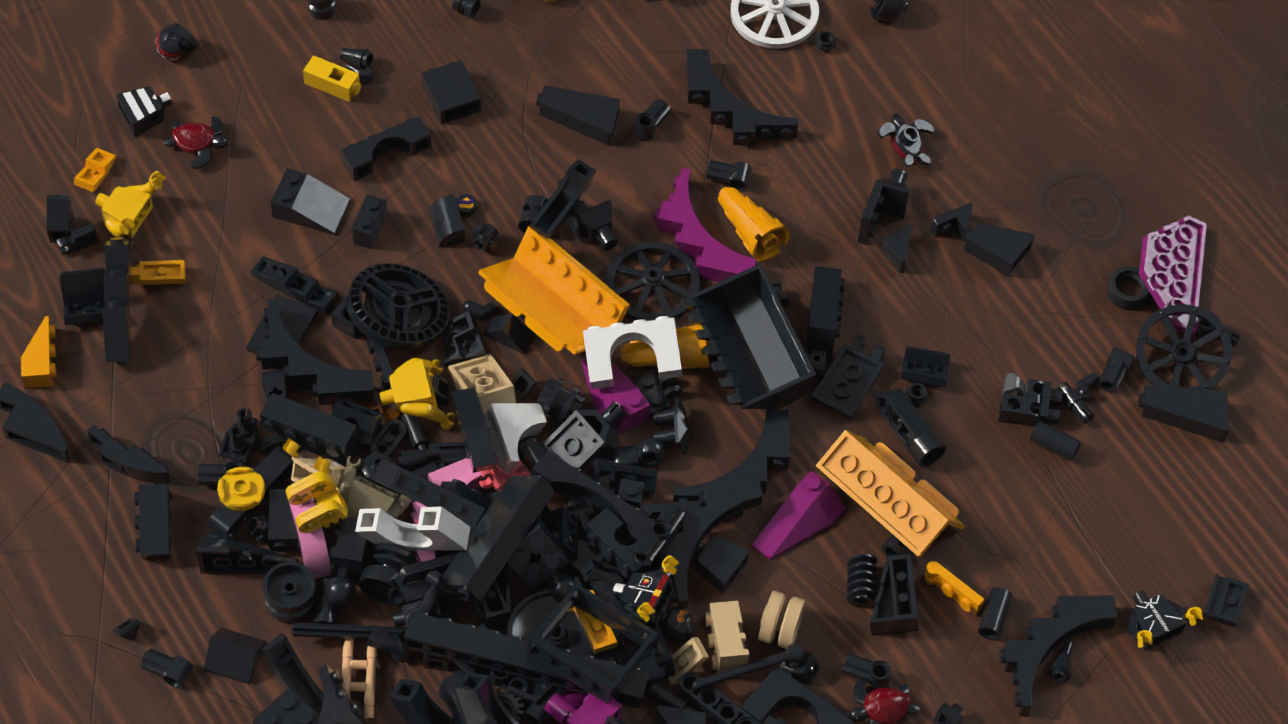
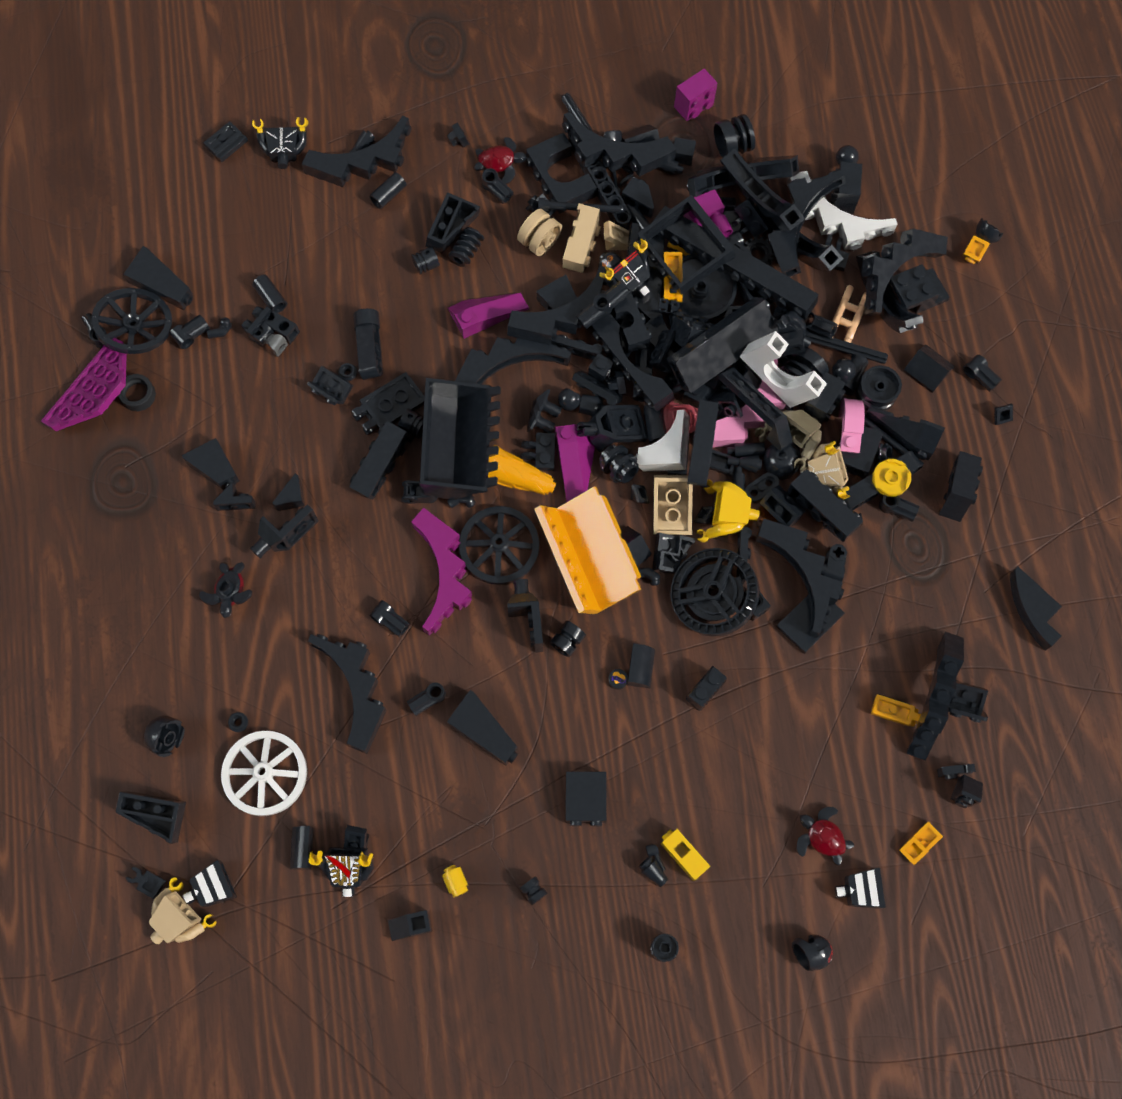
camera: 155 degrees left, 15 degrees up
light orange slope [21,316,56,388] -> none
black slope [87,424,170,484] -> none
yellow torso [95,171,166,238] -> none
black connector [219,408,259,463] -> none
black slope [250,256,340,313] -> none
slope [271,168,350,235] -> none
yellow piece [285,471,348,534] -> none
black arch [341,116,431,181] -> none
black gear [472,224,499,251] -> none
black arch [530,159,597,239] -> none
white arch [583,316,682,389] -> none
light orange cone [718,187,790,261] -> none
light orange piece [816,430,965,557] -> none
light orange plate [924,561,984,616] -> none
black pin [1057,382,1095,424] -> none

